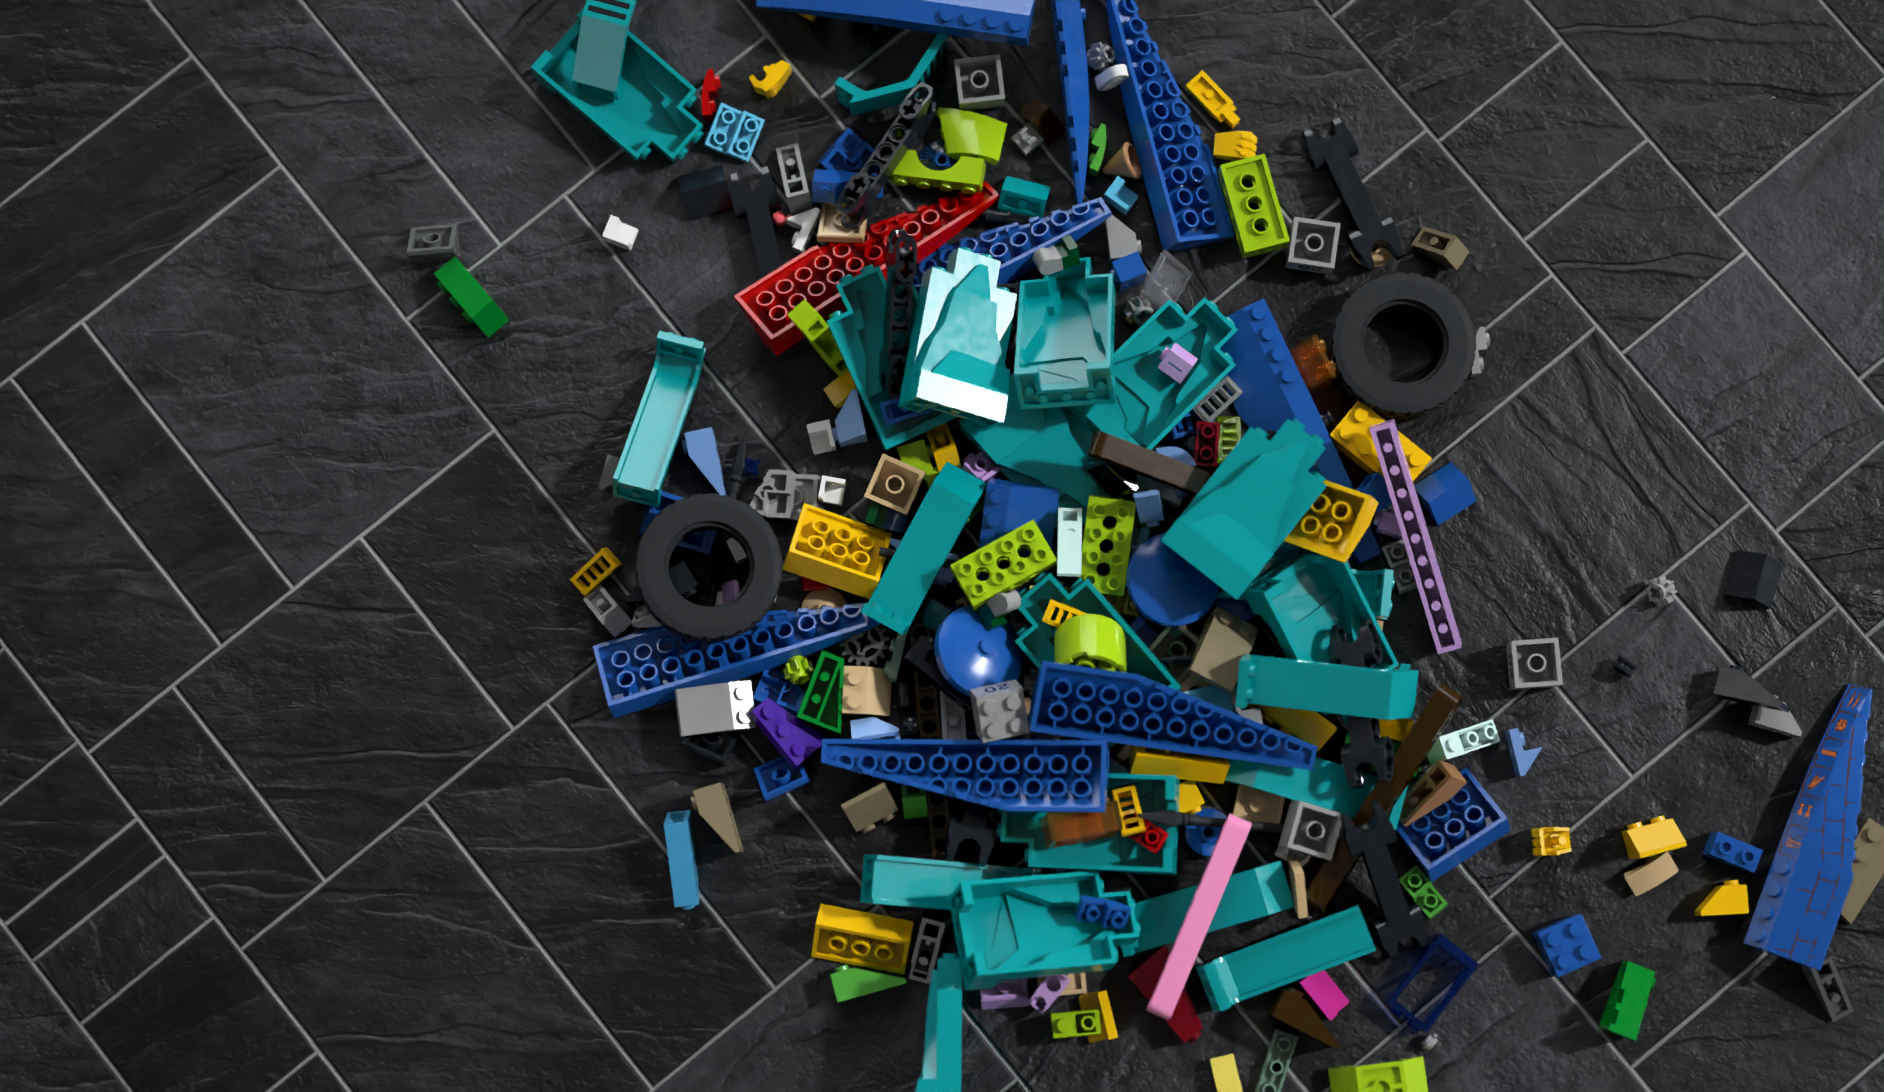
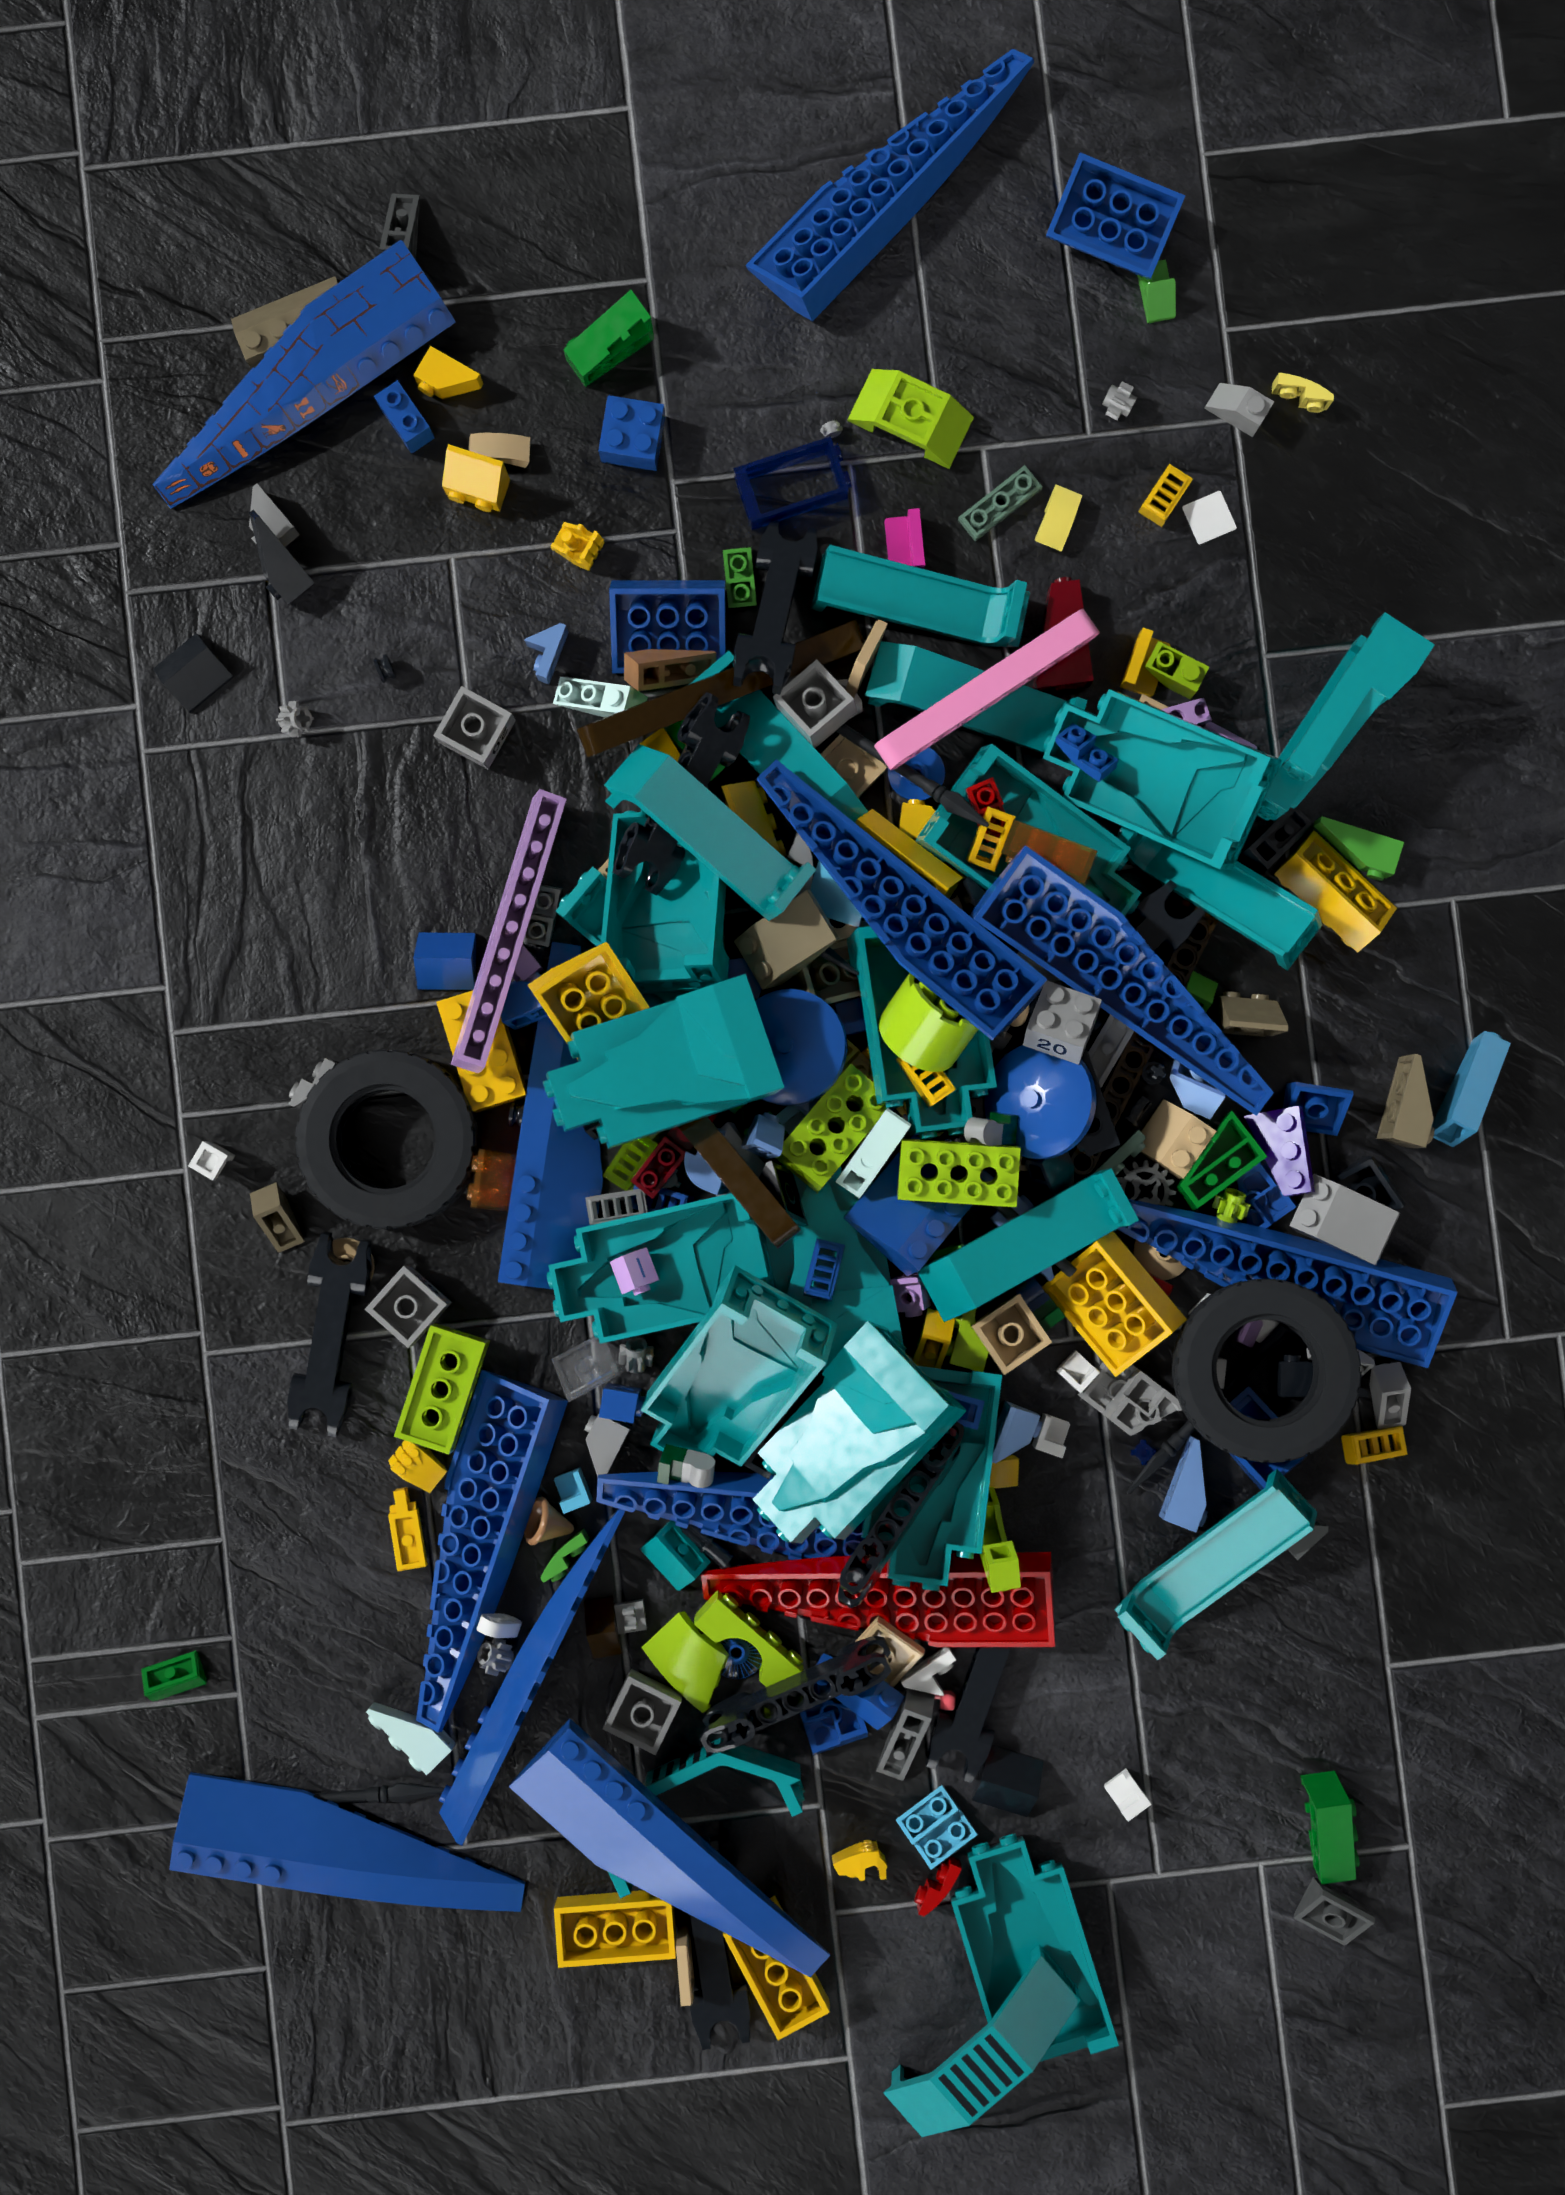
camera: 155 degrees left, 5 degrees up
dark brown slope [1267,987,1339,1050] -> none
none -> white panel [188,1141,235,1181]
none -> blue slope [803,1238,845,1302]

